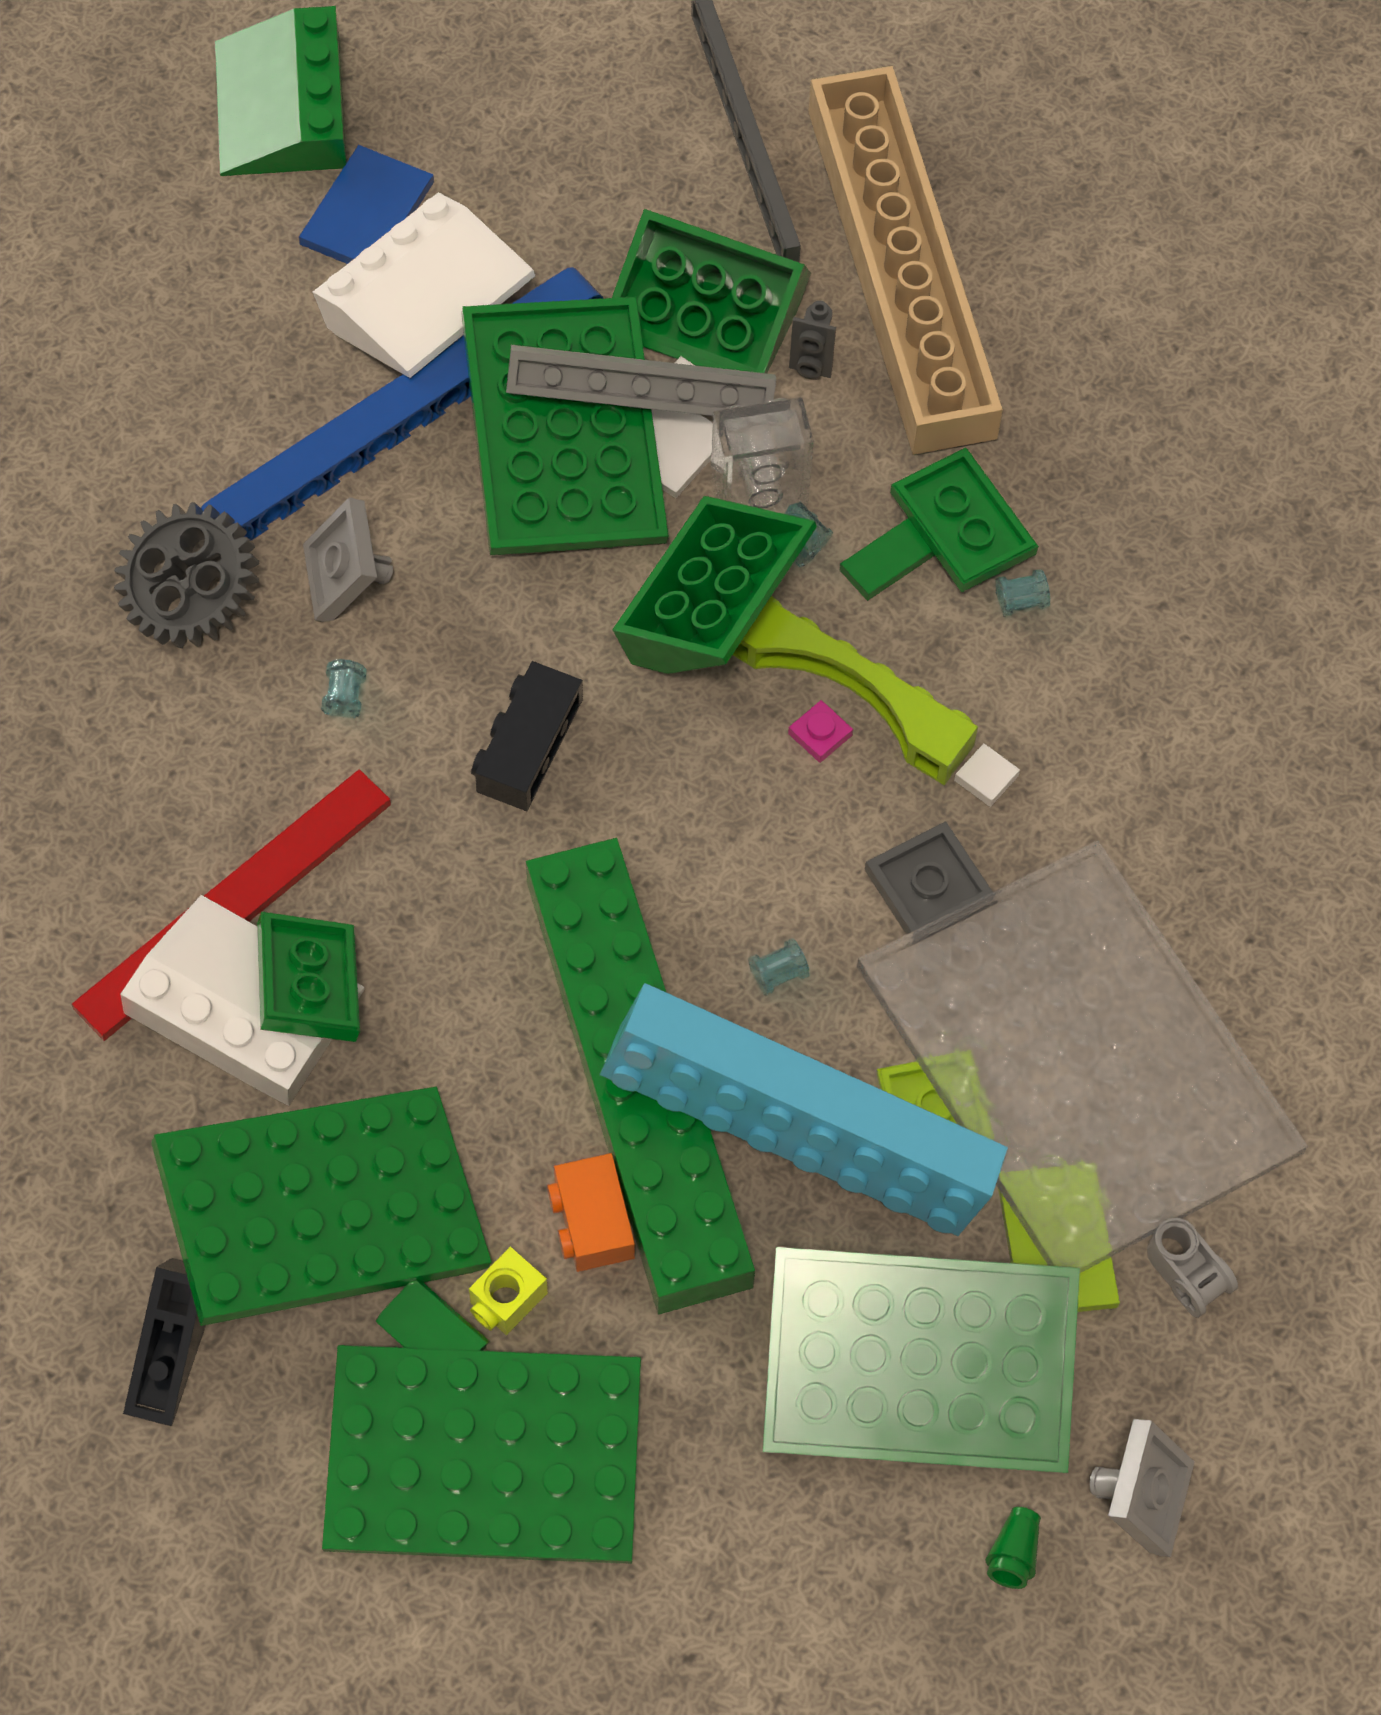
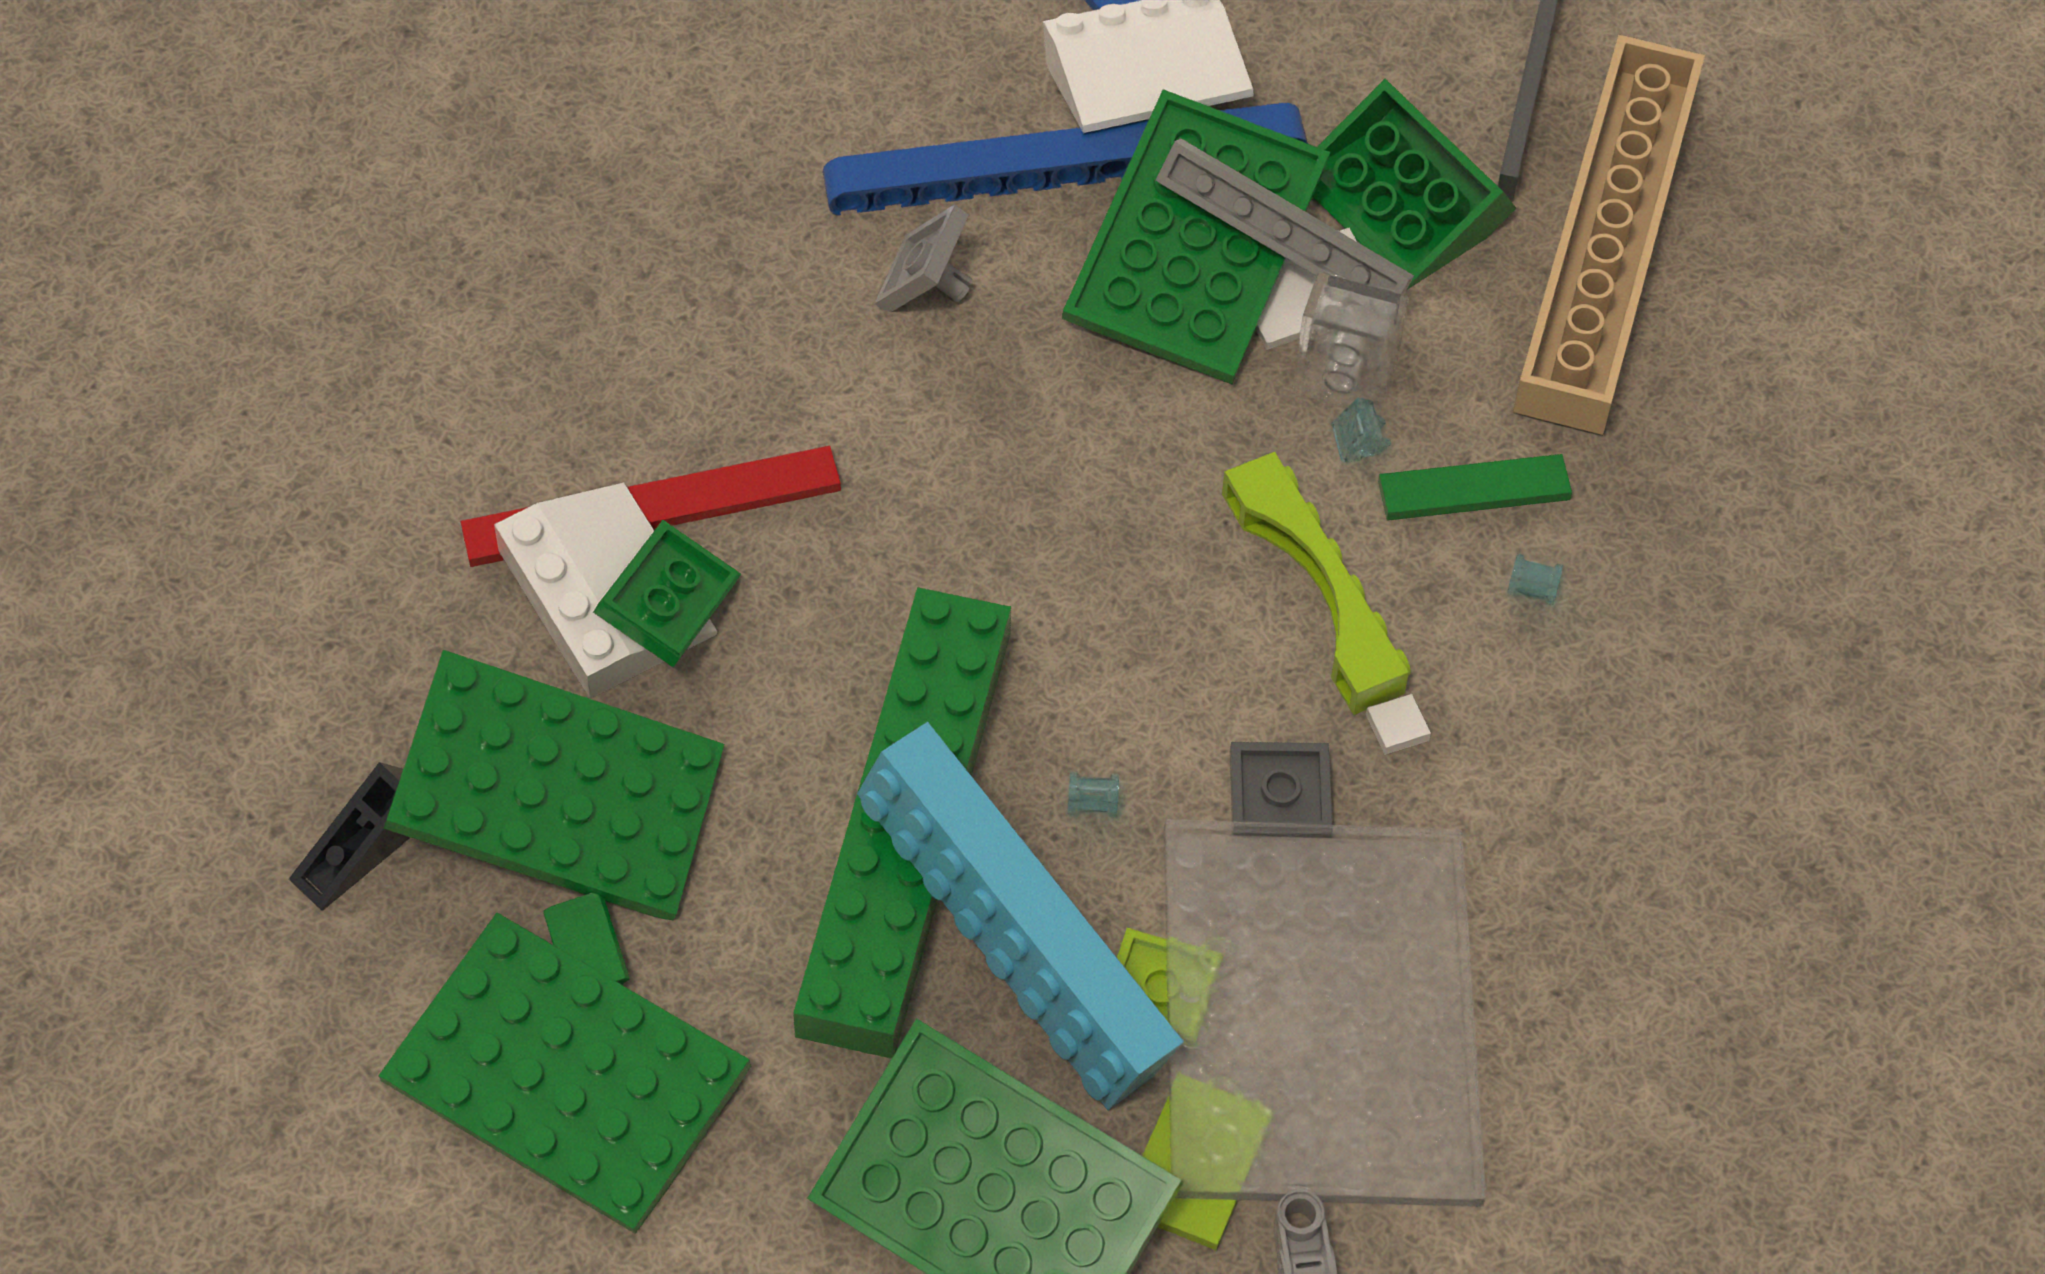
camera: 30 degrees right, 5 degrees down
dark grey gear [114,502,259,648] -> none
clear light blue bush [321,659,367,718] -> none
neon yellow brick [469,1246,548,1335] -> none
black brick [471,661,583,812] -> none
orange brick [547,1153,635,1272] -> none
green slope [612,496,817,674] -> none
dark pink plate [788,700,853,763] -> none
dark grey hinge [789,301,836,378] -> none
green tile [890,447,1039,592] -> none

